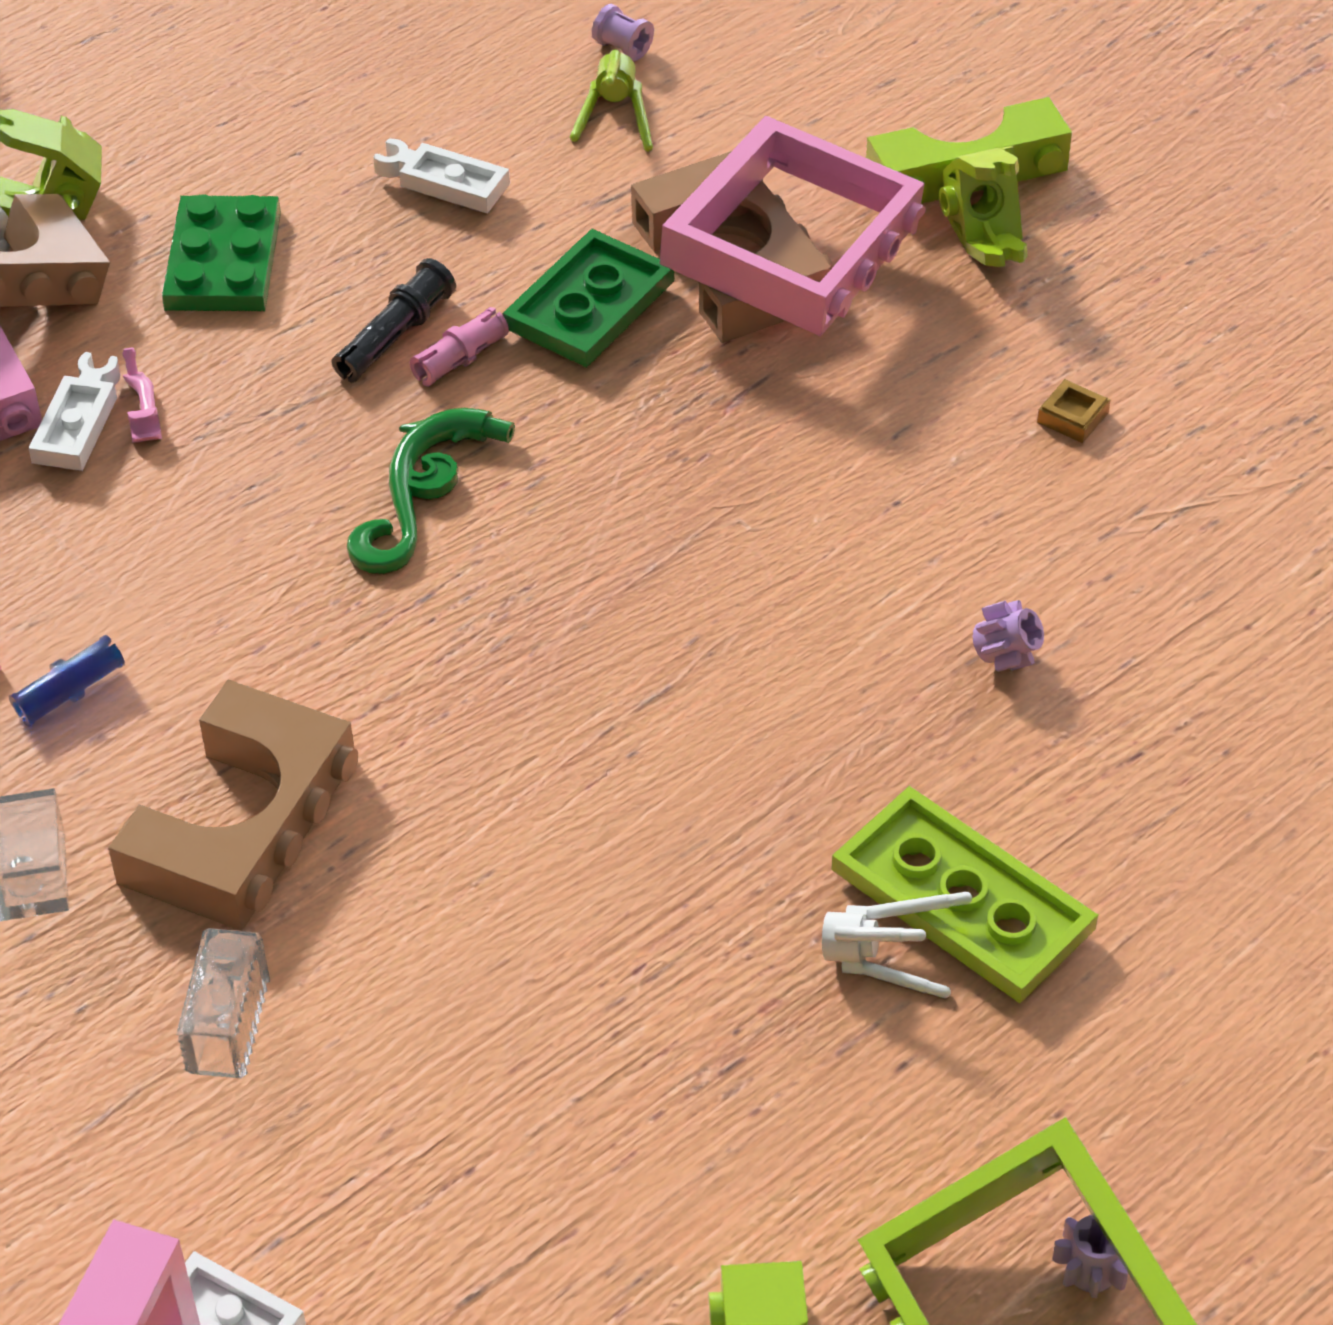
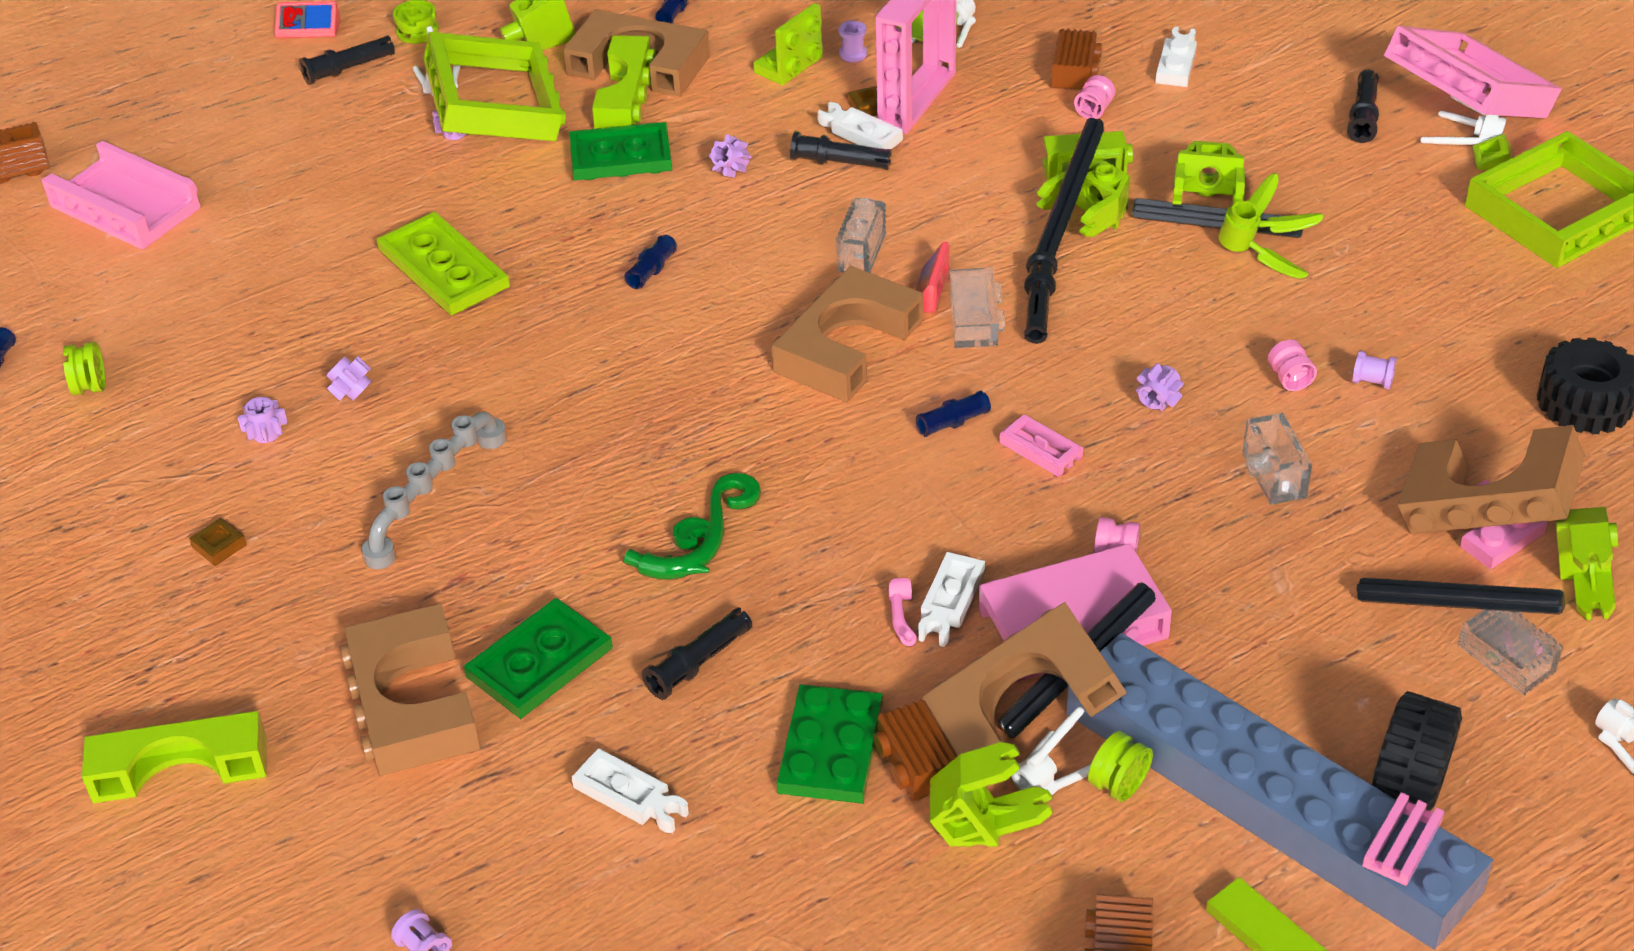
camera: 170 degrees left, 5 degrees down
bright pink pin [409,307,509,386] -> none
lime plant [570,50,653,152] -> none
bright pink window [660,115,926,336] -> none
white plant [822,892,972,998] -> none
lime piece [939,146,1028,267] -> none
none -> lavender gear [238,397,288,443]
none -> light grey bar [362,411,507,569]
none -> green plate [569,122,672,181]
none -> clear blue pin [624,234,677,289]
none -> lavender gear [709,135,752,178]
none -> black pin [790,131,892,170]
none -> dark orange brick [873,699,957,801]
none -> coral slope [915,242,950,313]

